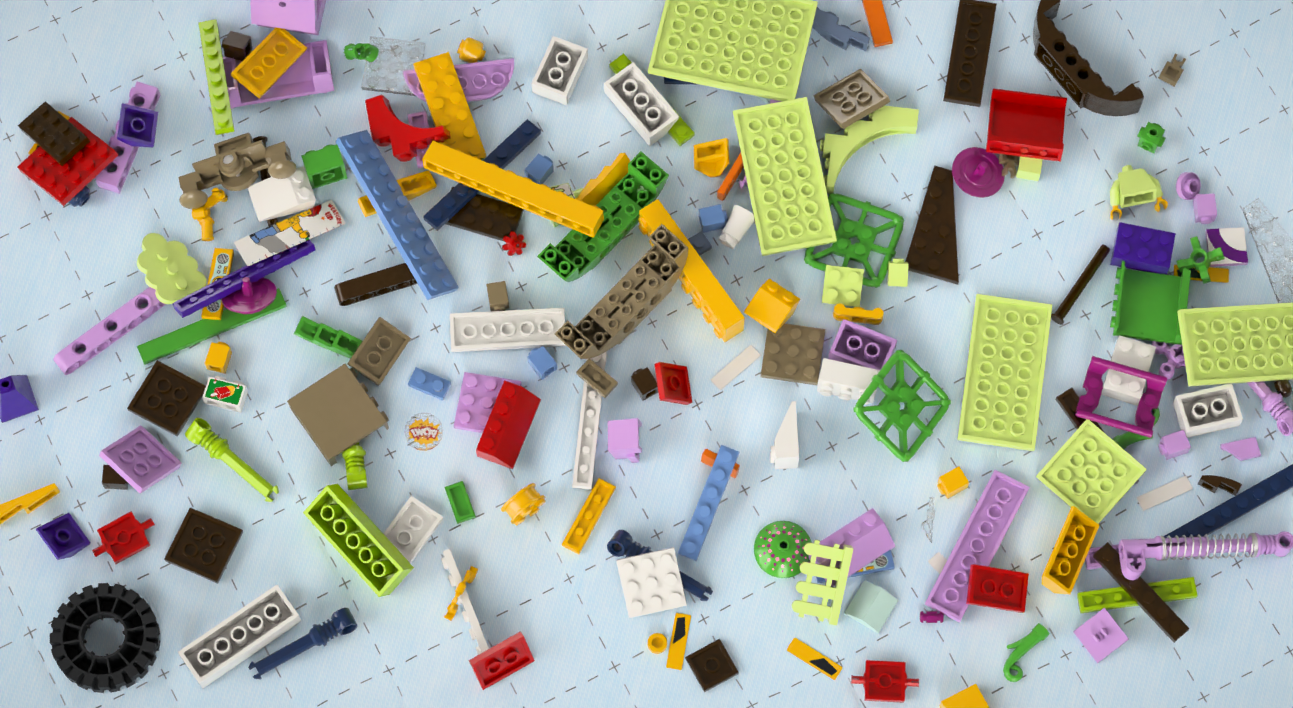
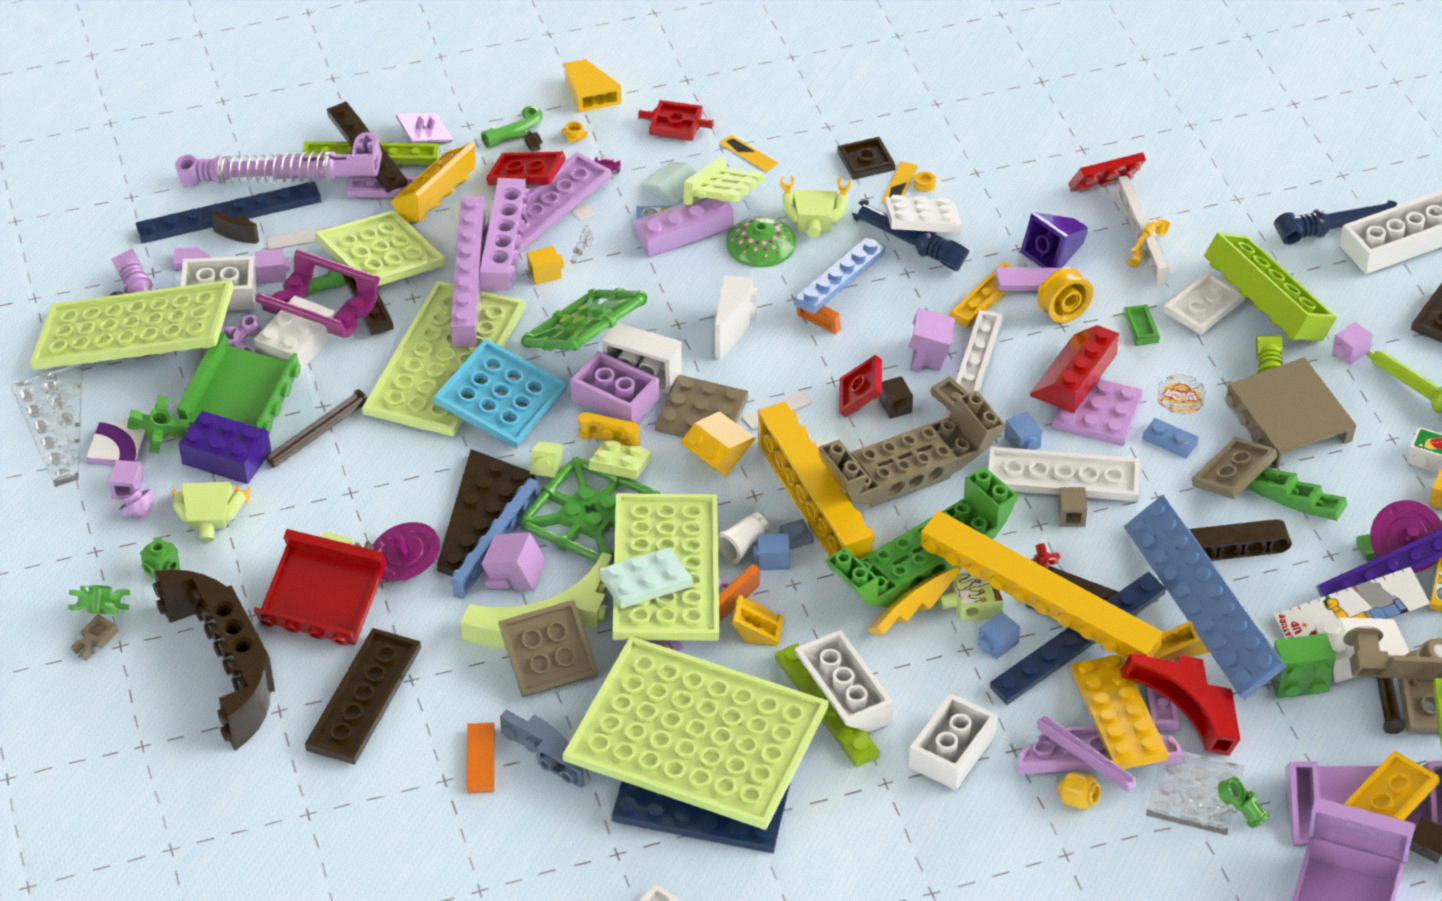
camera: 170 degrees left, 25 degrees down
none -> bright green pin [68,585,130,614]
none -> medium azure piece [433,338,568,449]
none -> lavender brick [450,197,486,347]
none -> medium blue plate [451,478,539,599]
none -> lavender brick [480,178,530,291]
none -> lavender plate [481,532,547,592]
none -> dark brown plate [523,130,543,152]
none -> yellow plate [561,121,588,142]
none -> light aqua plate [599,547,693,609]
none -> yellowish green torso [780,175,852,238]
none -> lavender tile [994,267,1061,291]
none -> dark purple slope [1020,212,1088,268]
none -> lavender axle [1037,716,1136,792]
none -> lavender brick [1332,322,1373,365]

